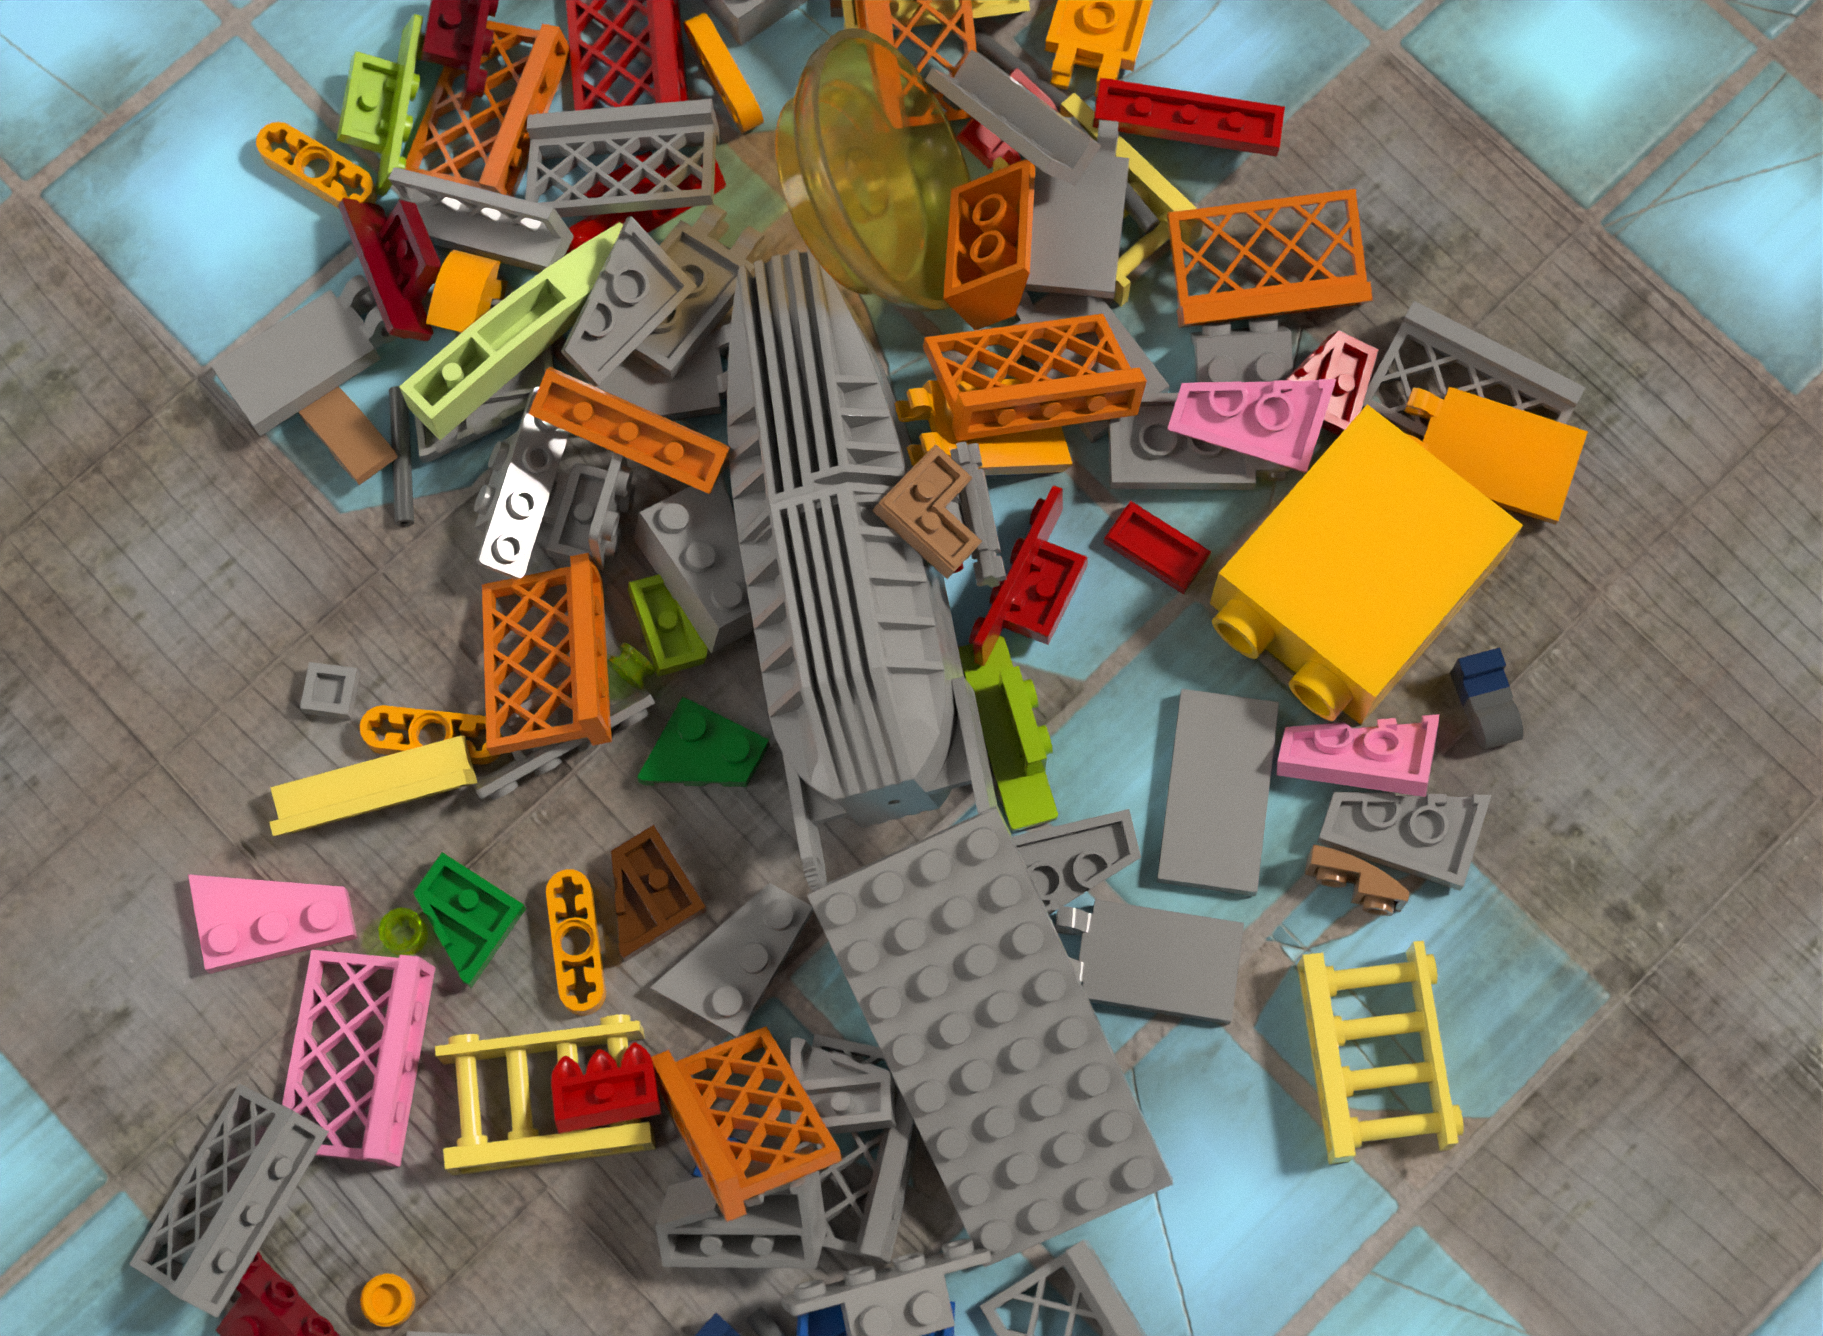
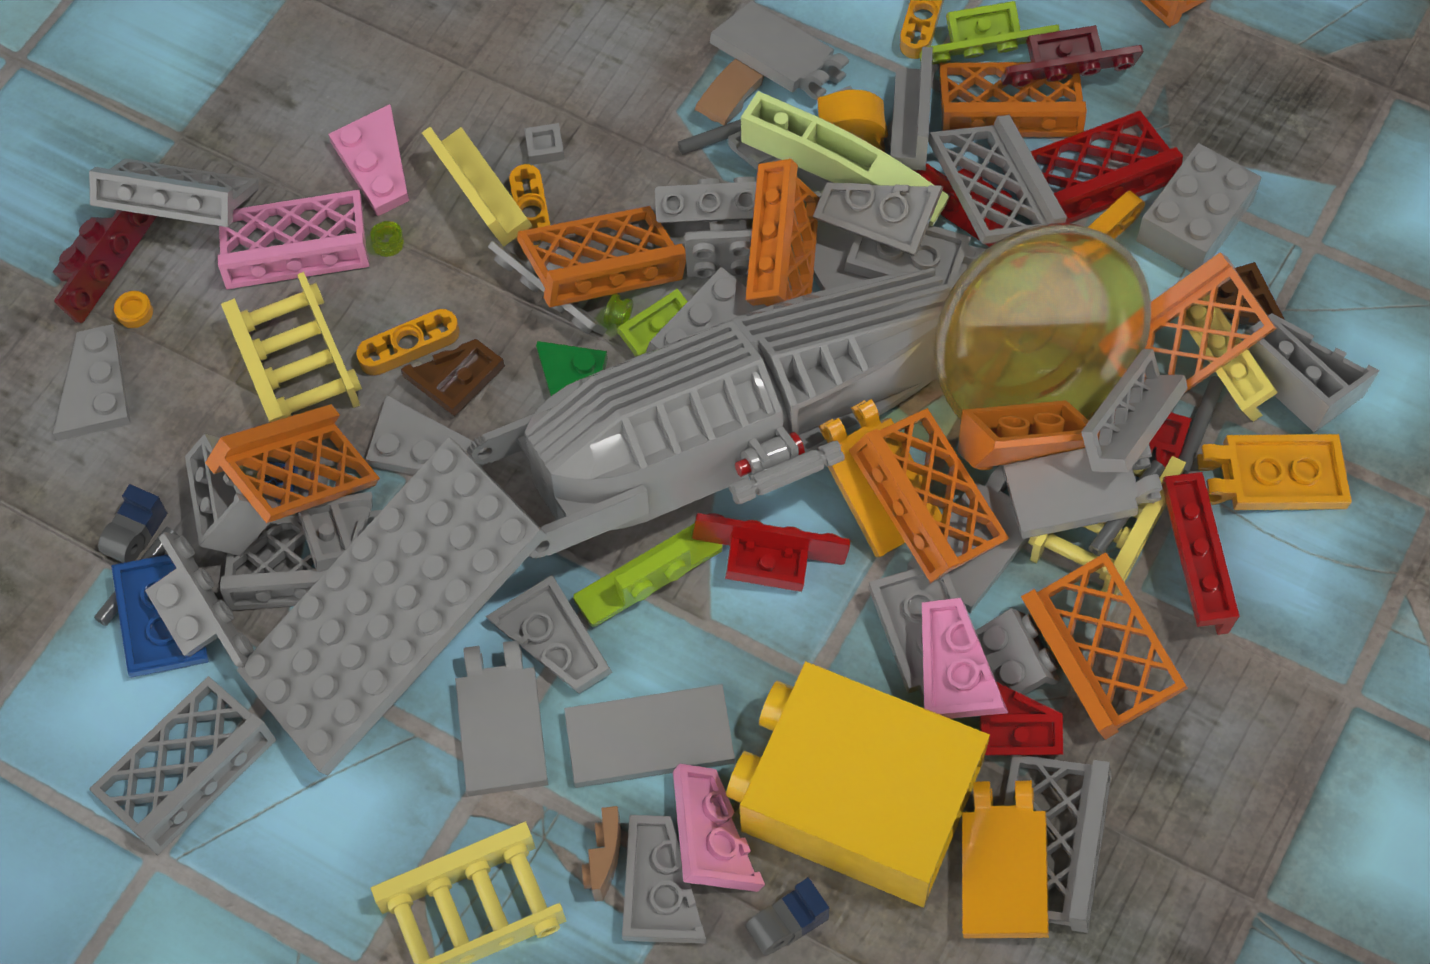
camera: 75 degrees right, 10 degrees down
dark red bracket [338,198,442,342] -> none
green wing [413,852,526,989] -> none
red plate [551,1042,661,1134] -> none
medium nougat tile [872,444,982,579] -> none
red tile [1103,500,1211,595] -> none

